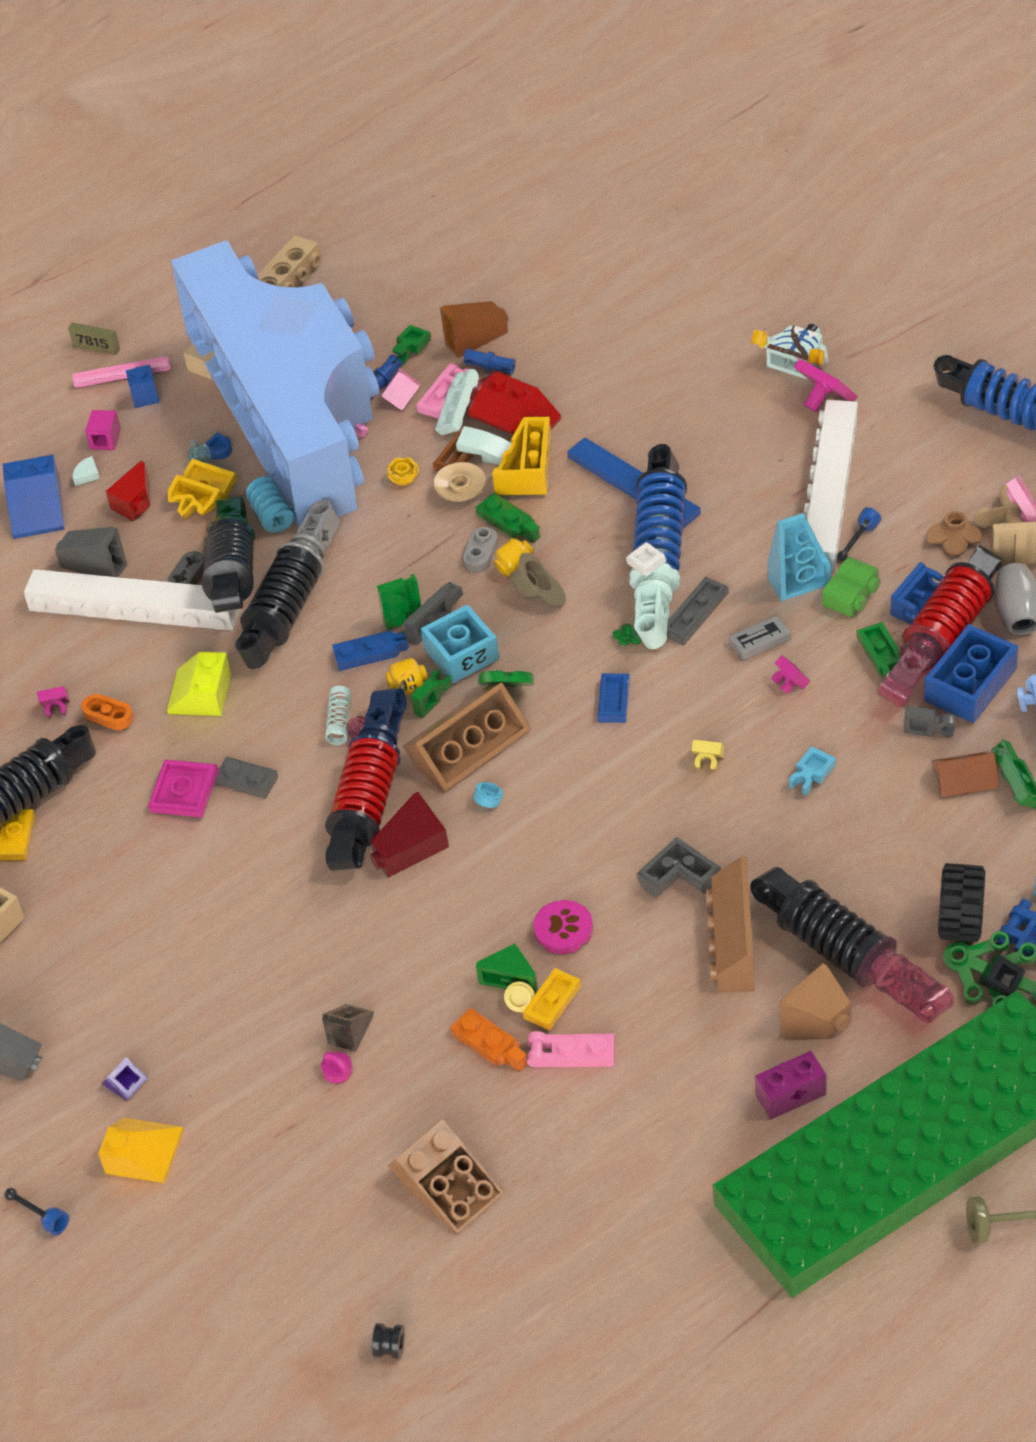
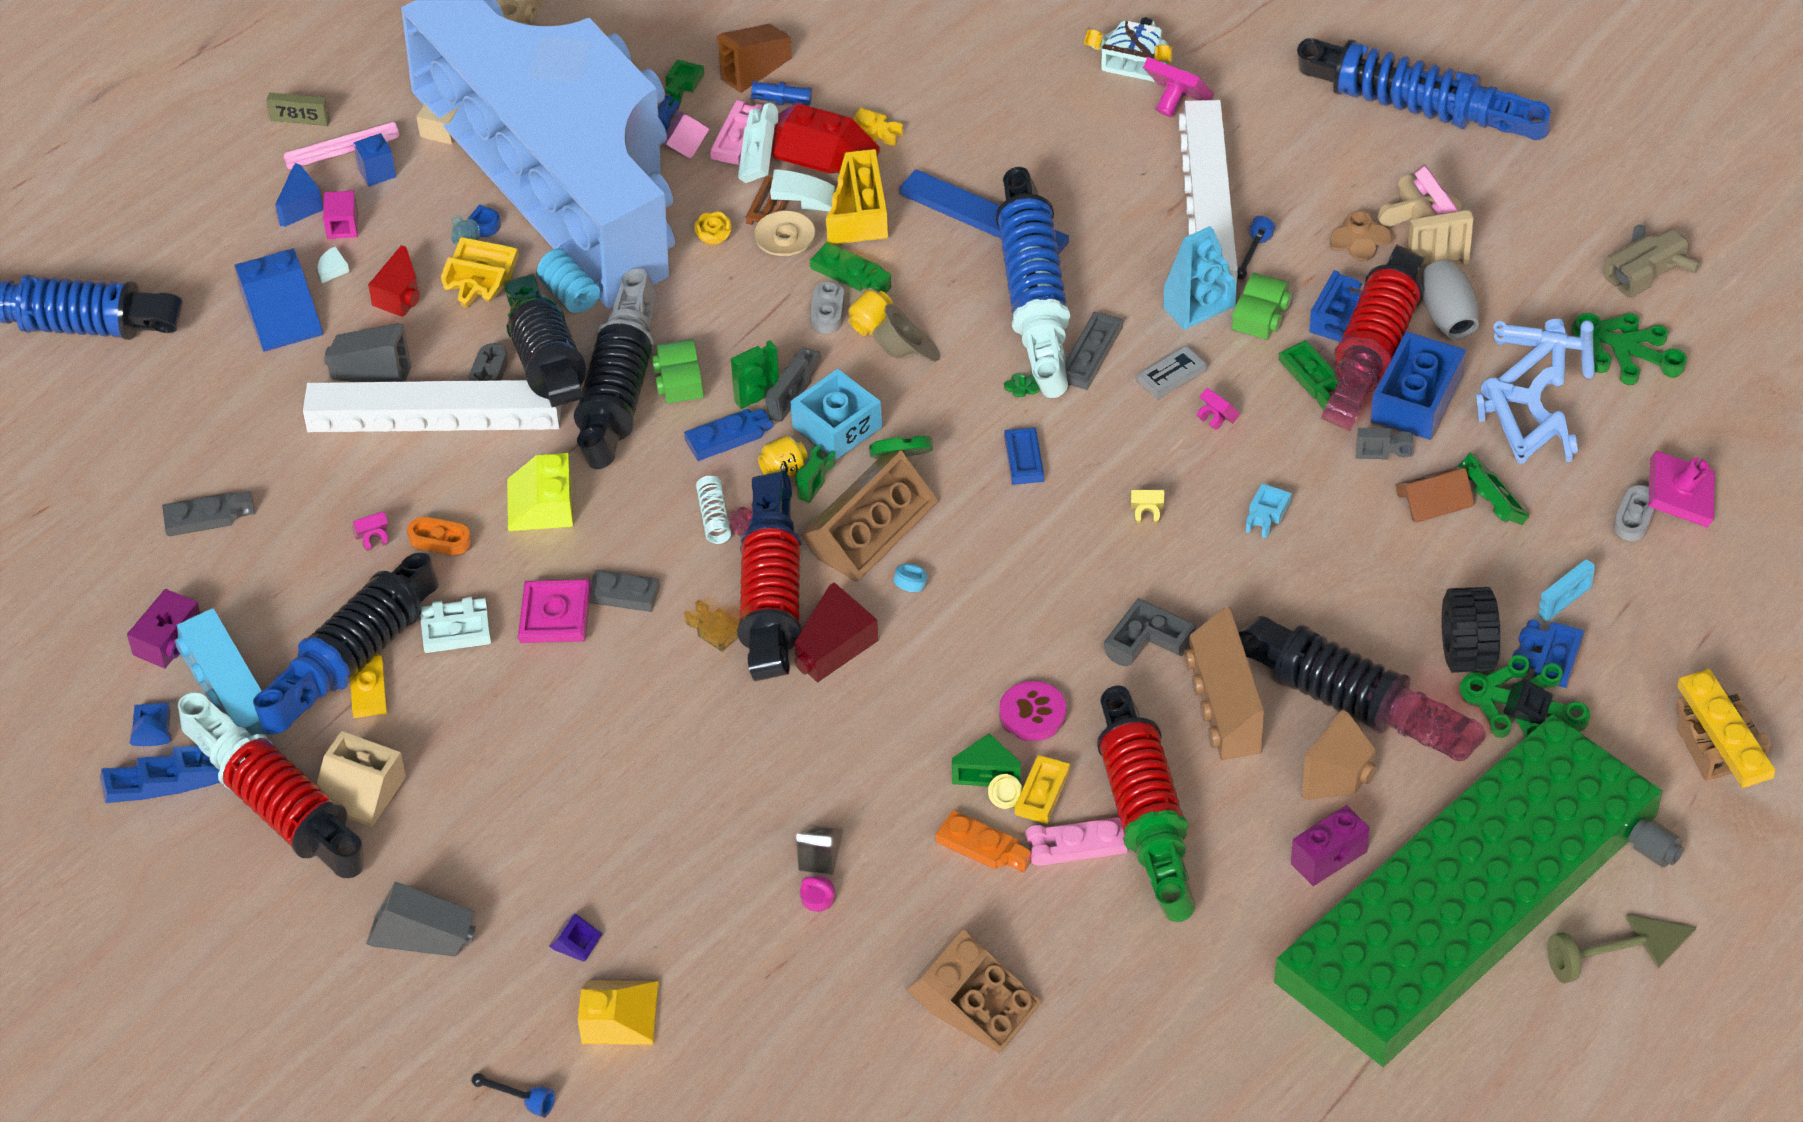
camera: 15 degrees left, 0 degrees up
white tile [626,542,666,577] -> none
none -> blue slope [275,163,323,227]
none -> light aqua plate [421,596,491,653]
none -> bright green brick [652,339,704,404]
none -> clear yellow plate [684,600,739,652]
none -> yellow plate [853,107,903,146]
none -> piece [1097,685,1195,922]

